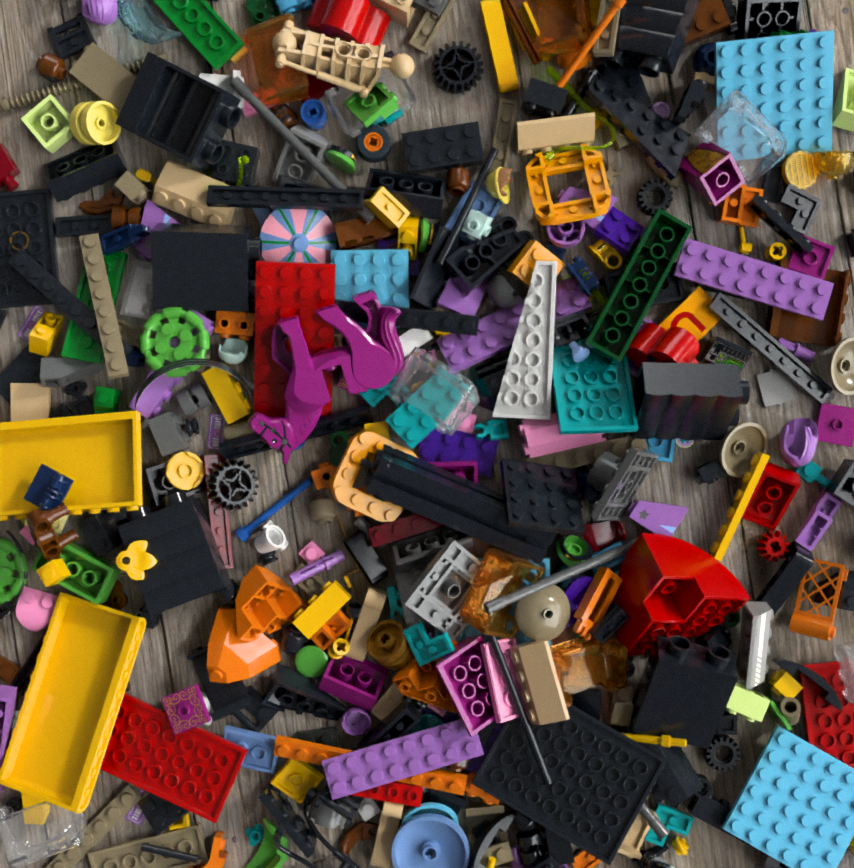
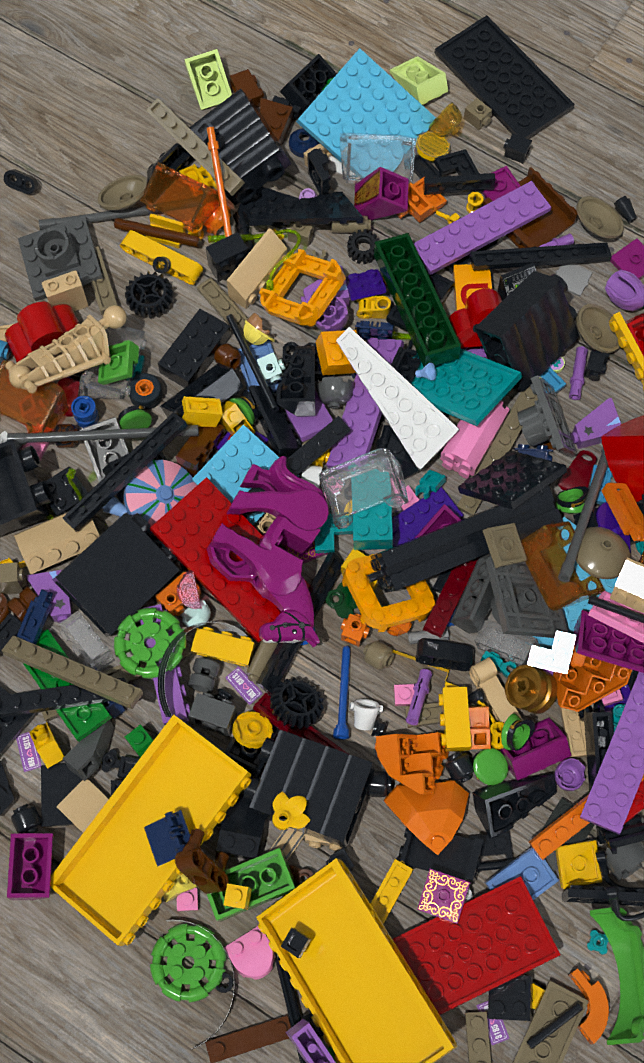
camera: 50 degrees left, 20 degrees down
none -> black bush [153,257,171,273]
none -> clear pink tile [177,570,202,609]
none -> black plate [281,927,311,958]
none -> yellow plate [370,859,413,924]
none -> dark tan plate [483,523,527,568]
none -> bright green piece [501,714,535,751]
none -> medium lavender pin [569,346,588,400]

